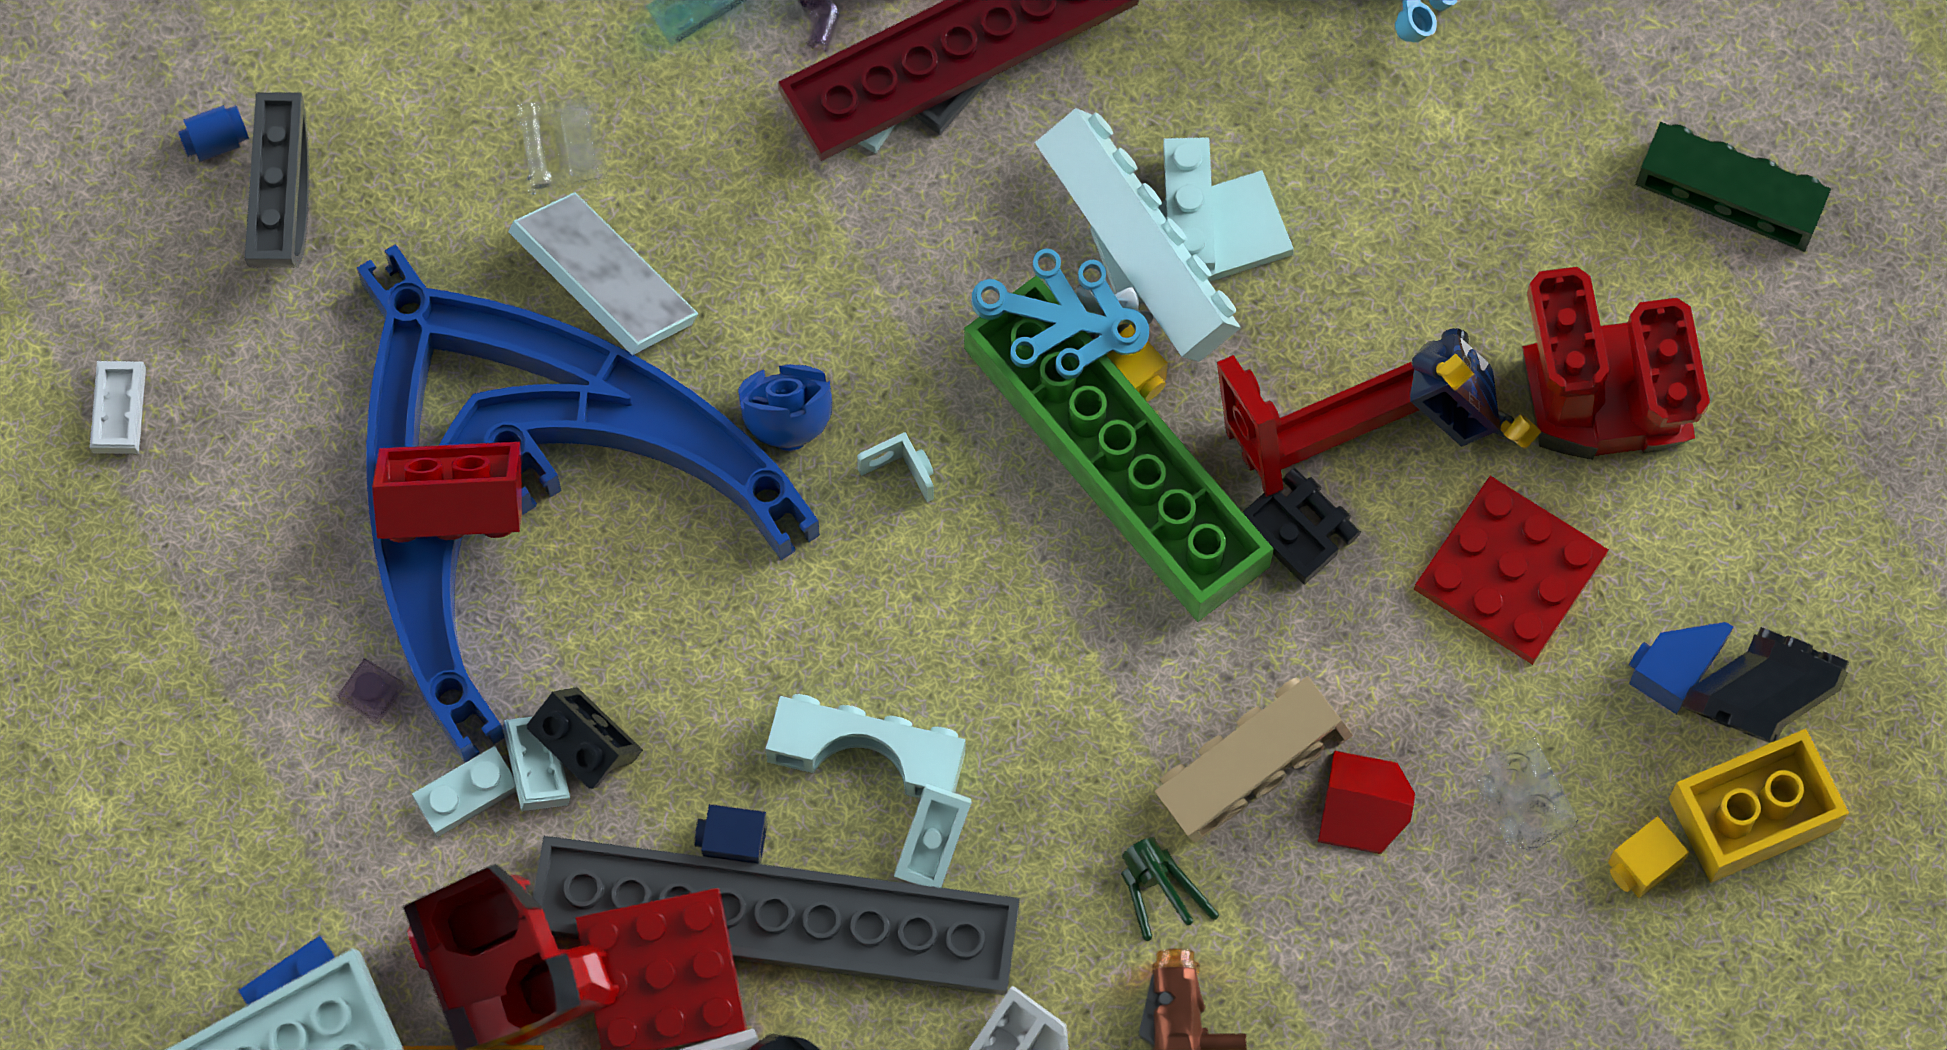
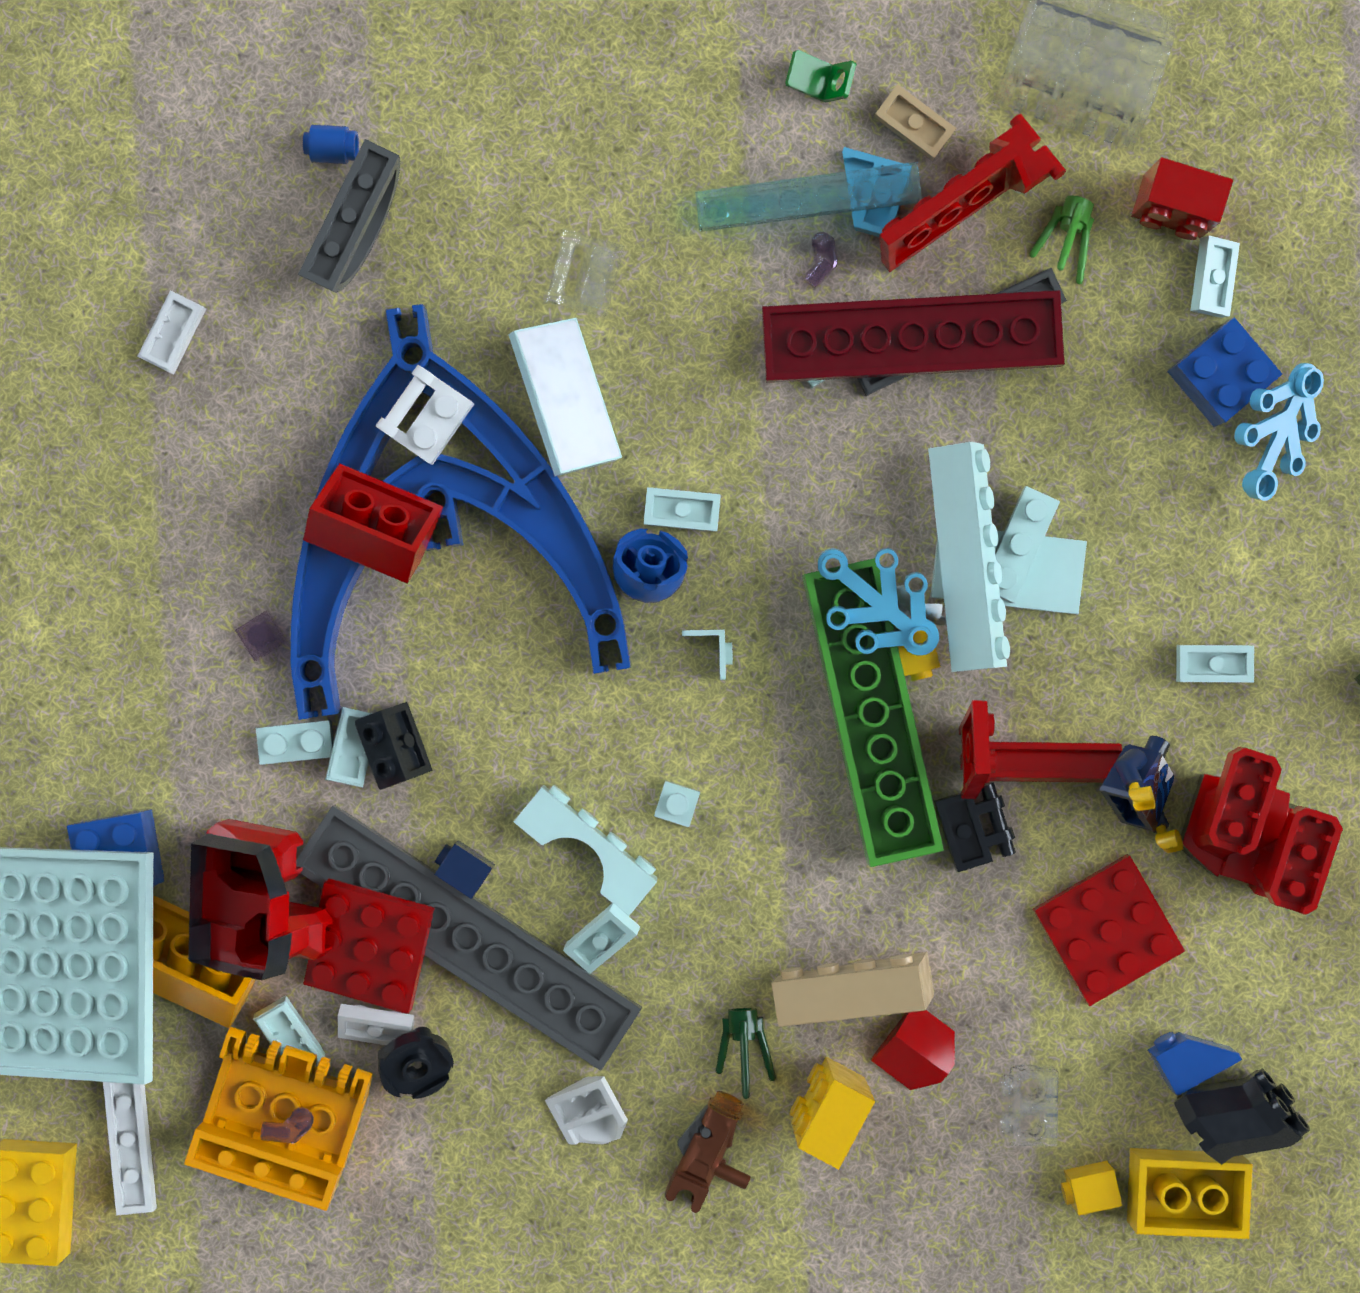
camera: 25 degrees right, 20 degrees up
none -> white plate [376,365,474,465]
none -> light aqua plate [644,487,721,532]
none -> light aqua plate [654,780,700,827]
none -> yellow brick [789,1057,875,1170]
none -> light aqua plate [1176,645,1254,683]

